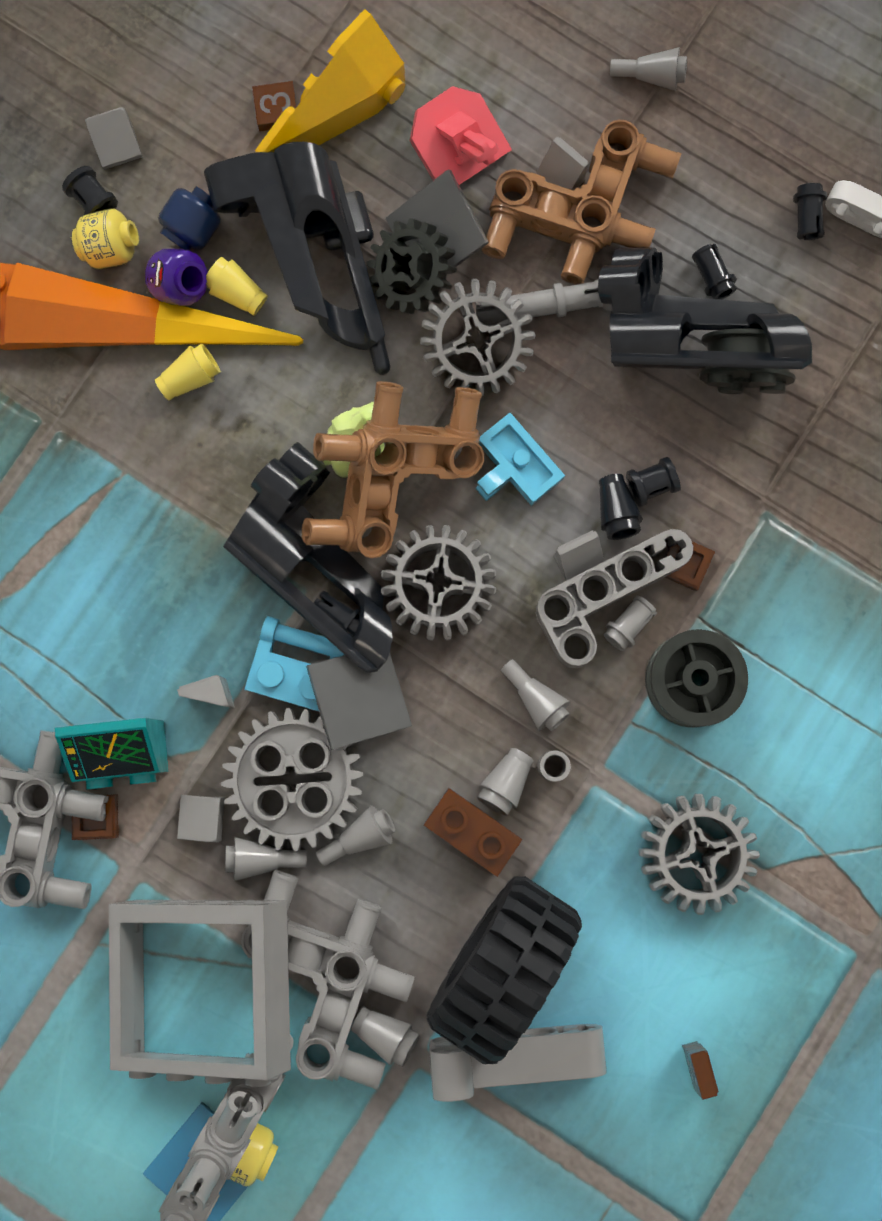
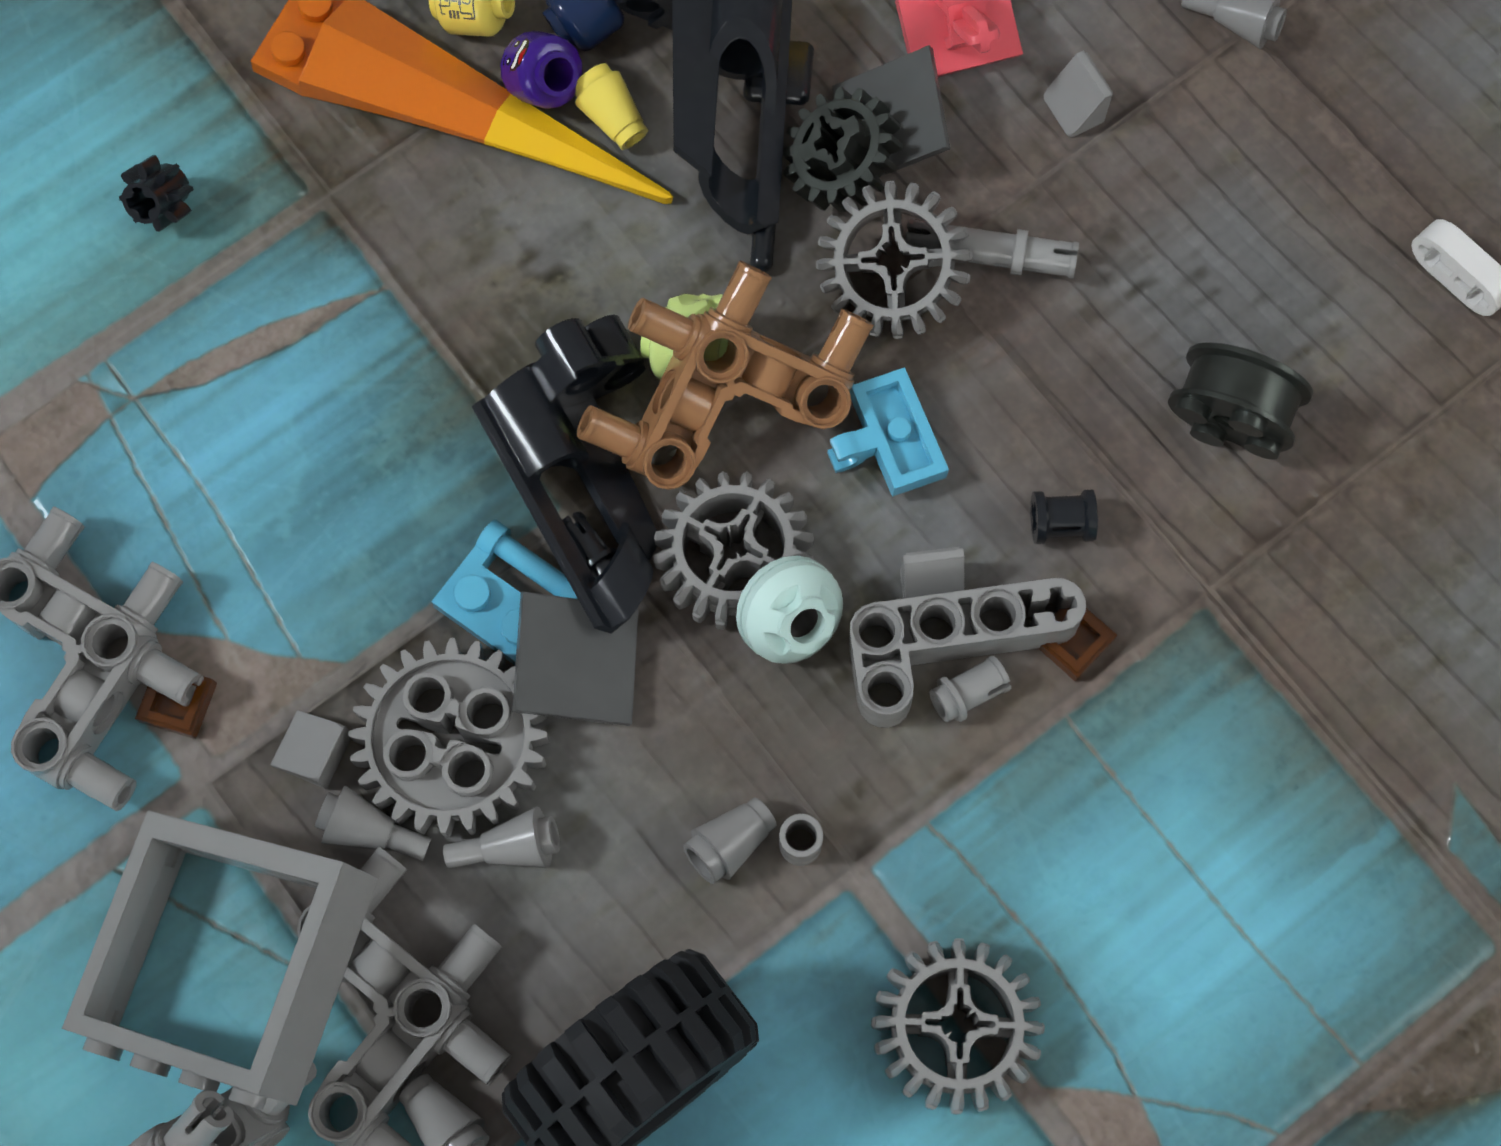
camera: 20 degrees right, 10 degrees down
slope [55,718,169,790] -> none
light yellow cone [155,343,221,400] -> none
light grey slope [177,675,235,708] -> none
reddish brown brick [424,788,523,877] -> none
medium nougat pin [482,119,682,285] -> none
light grey cone [501,659,570,731] -> none
black panel [598,247,812,370] -> none
black cone [599,474,643,540] -> none
pearl dark grey wheel [645,629,748,728] -> none
black pin [692,244,737,300] -> none
black pin [793,183,827,240] -> none
none -> light aqua piece [736,556,843,664]

